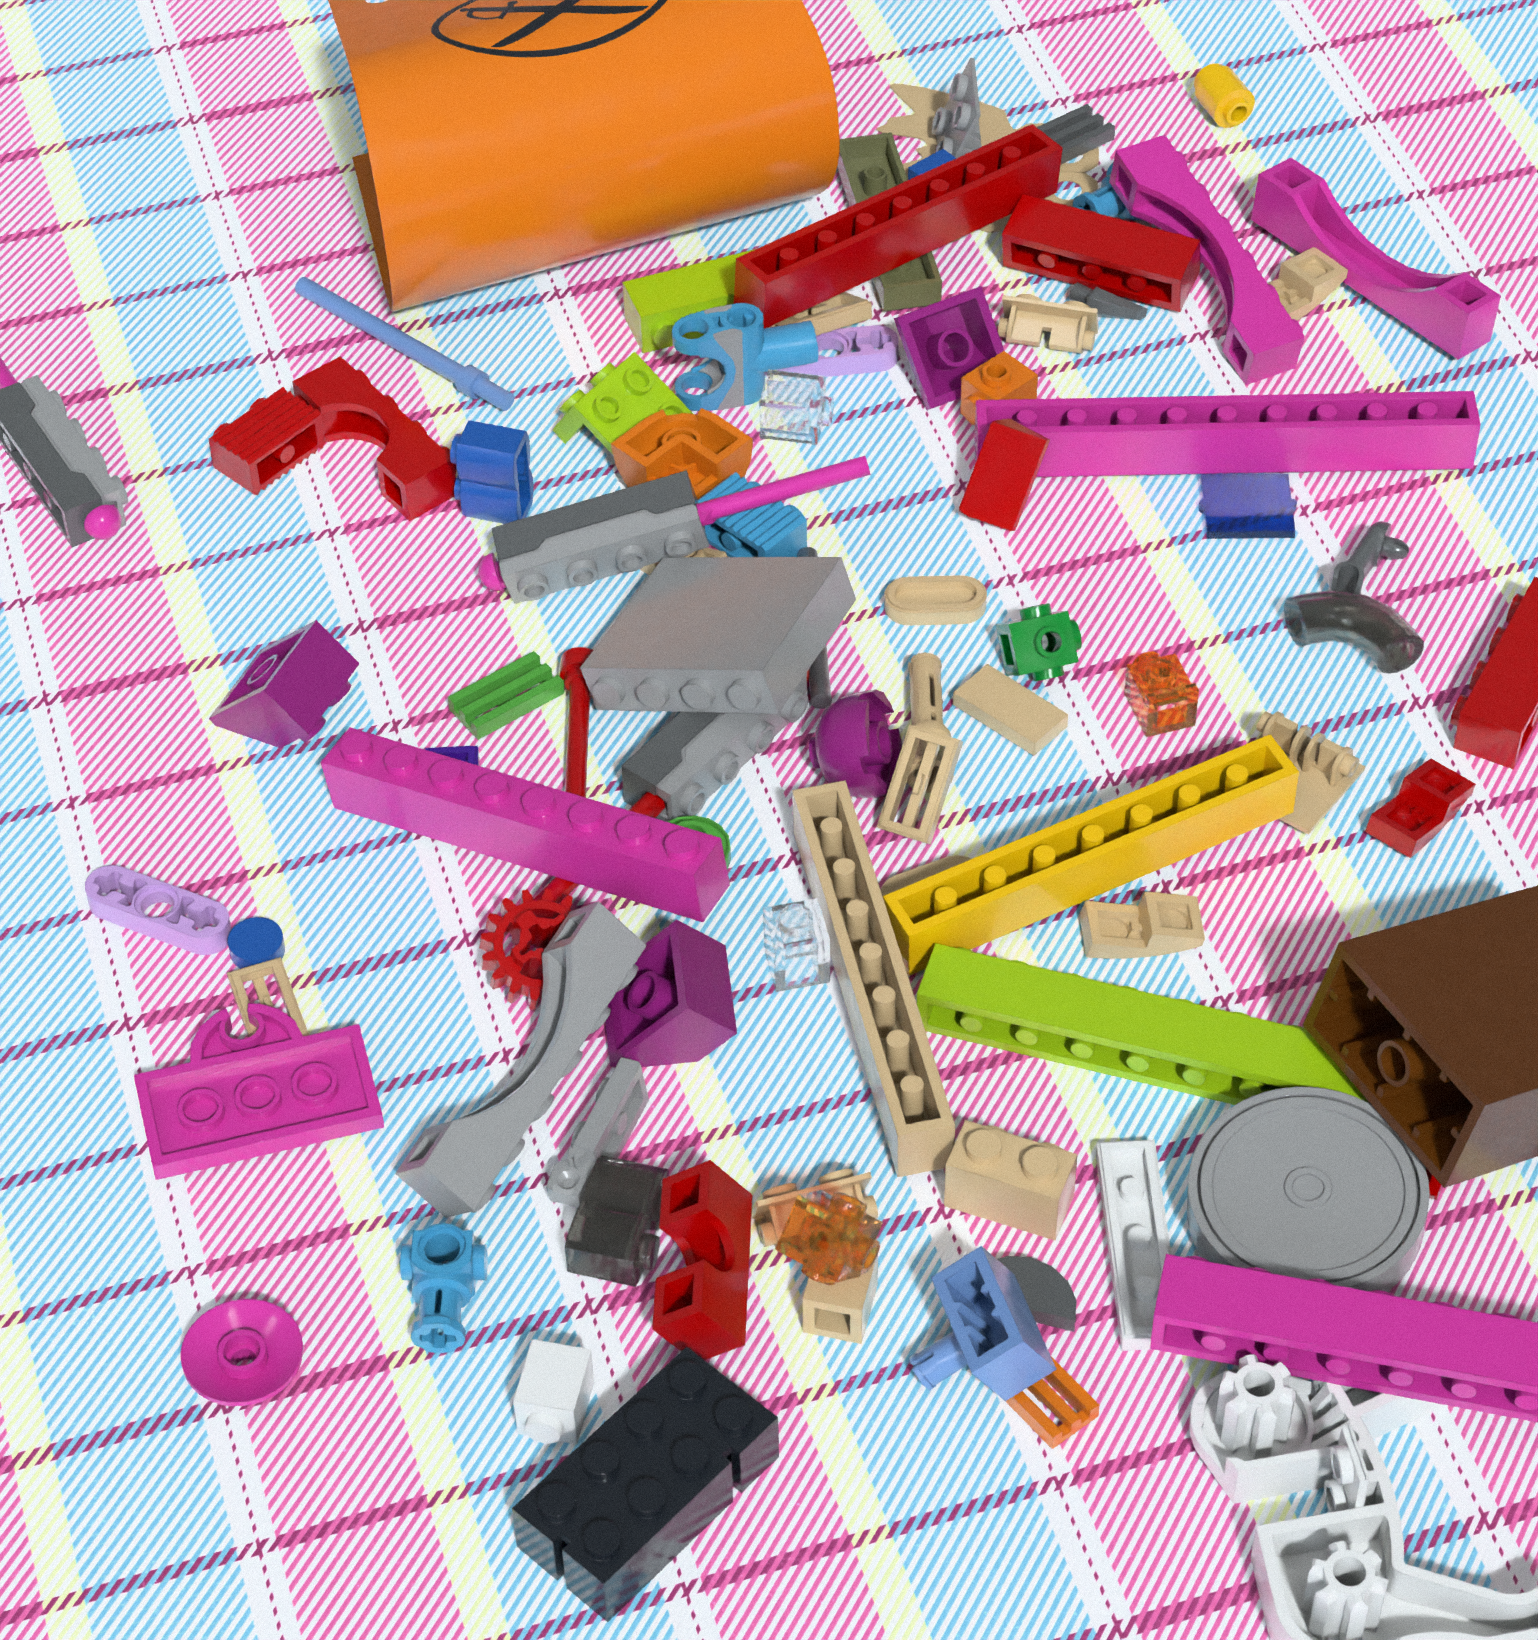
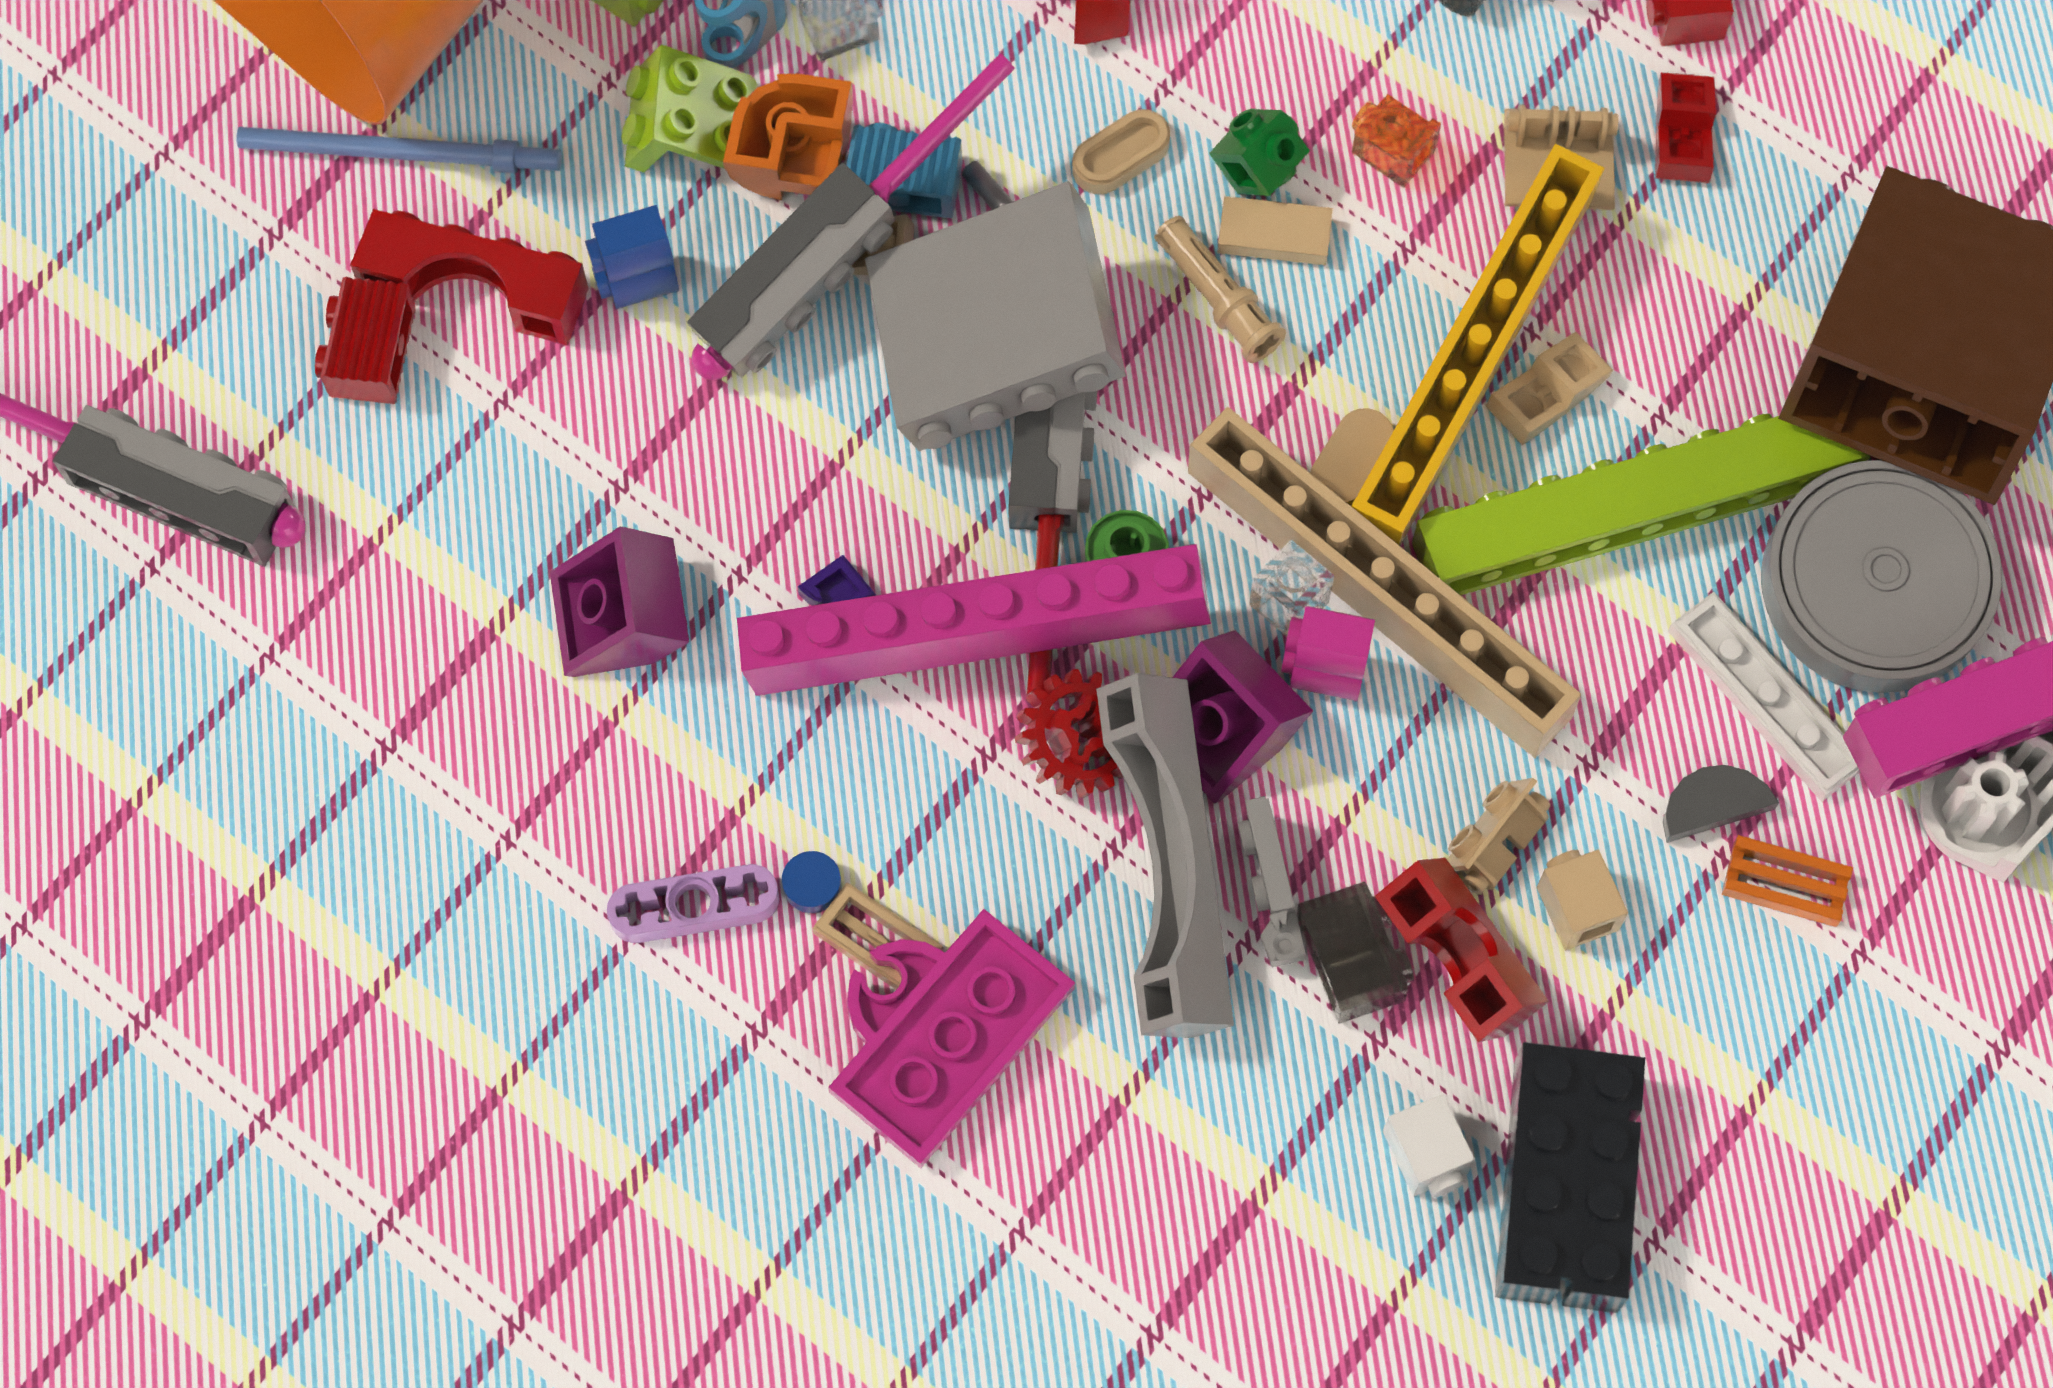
camera: 35 degrees left, 20 degrees up
dark pink dish [180,1299,304,1406] -> none
dark azure connector [400,1223,488,1353] -> none
bright green tile [448,651,565,740] -> none
red piece [560,647,593,798] -> none
clear orange brick [775,1190,883,1285] -> none
magenta cylinder [809,689,902,798] -> none
tan tile [877,724,963,845] -> none
medium blue brick [909,1246,1057,1401] -> none
tan brick [944,1120,1078,1241] -> none
none -> dark pink brick [1281,605,1375,702]

